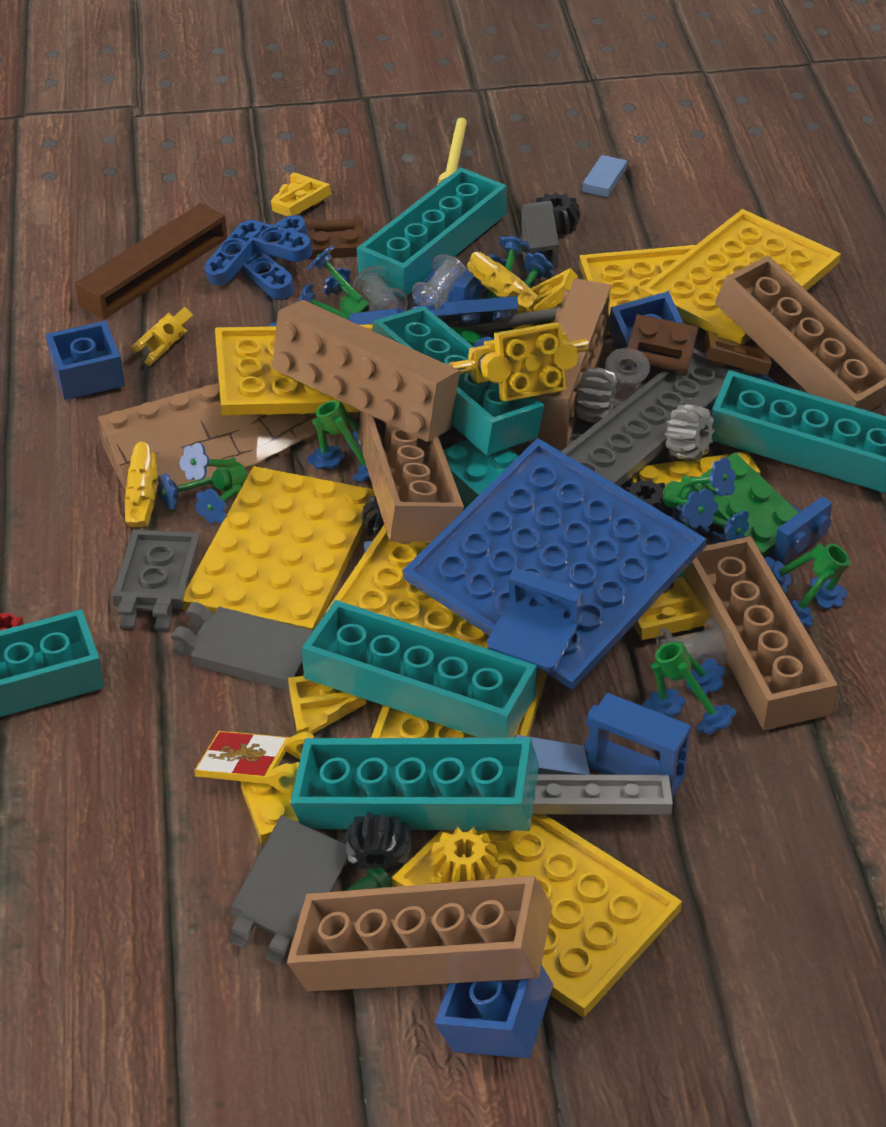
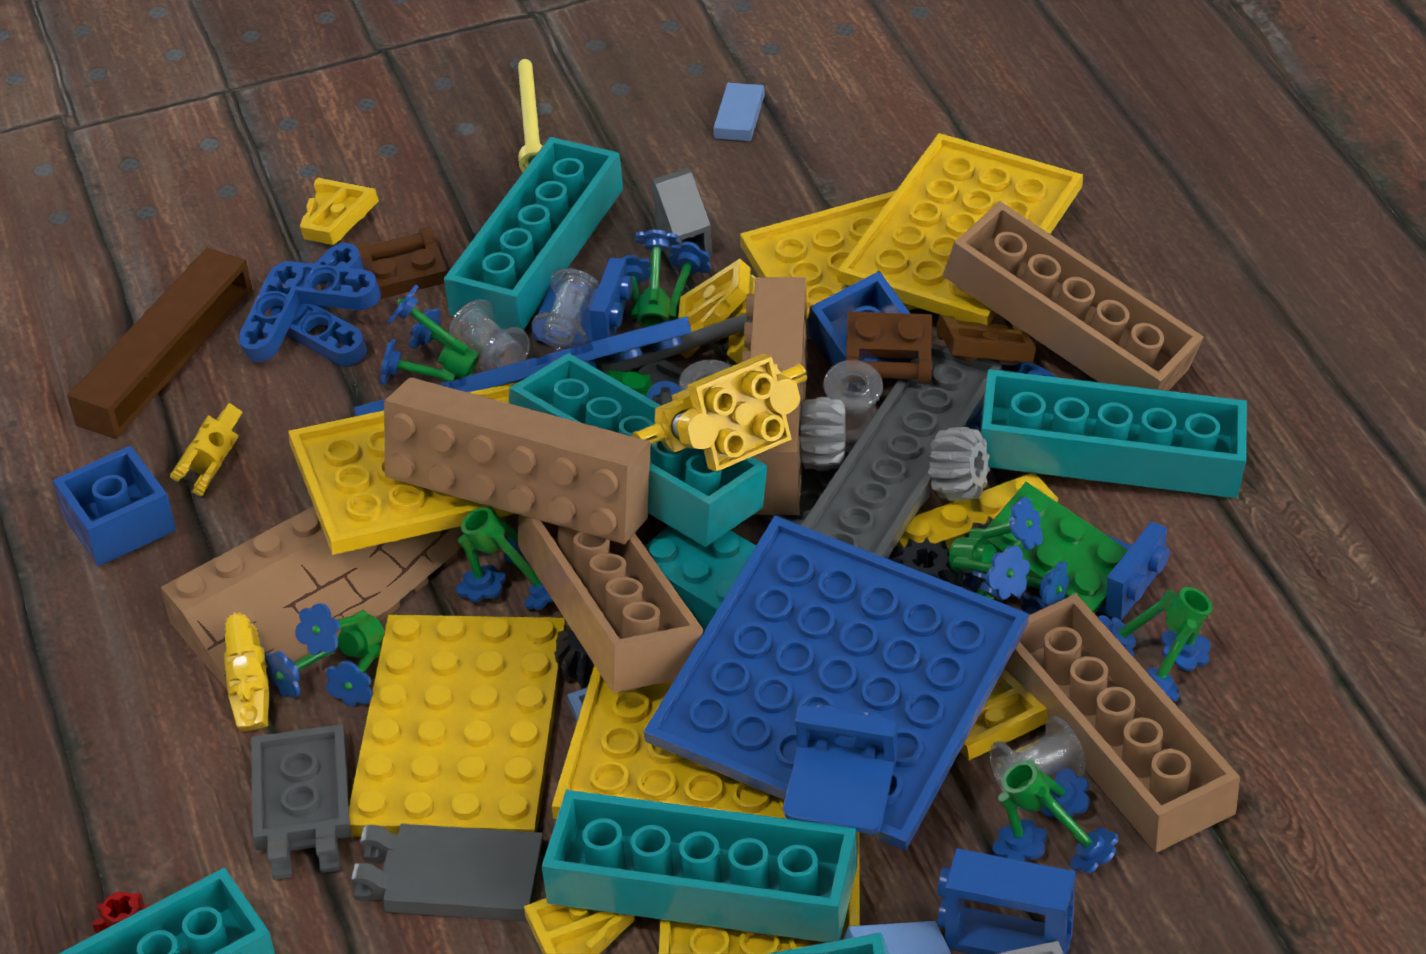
camera: 10 degrees left, 0 degrees up
yellow hinge [467,251,537,313] -> none
black gear [536,192,580,235] -> none

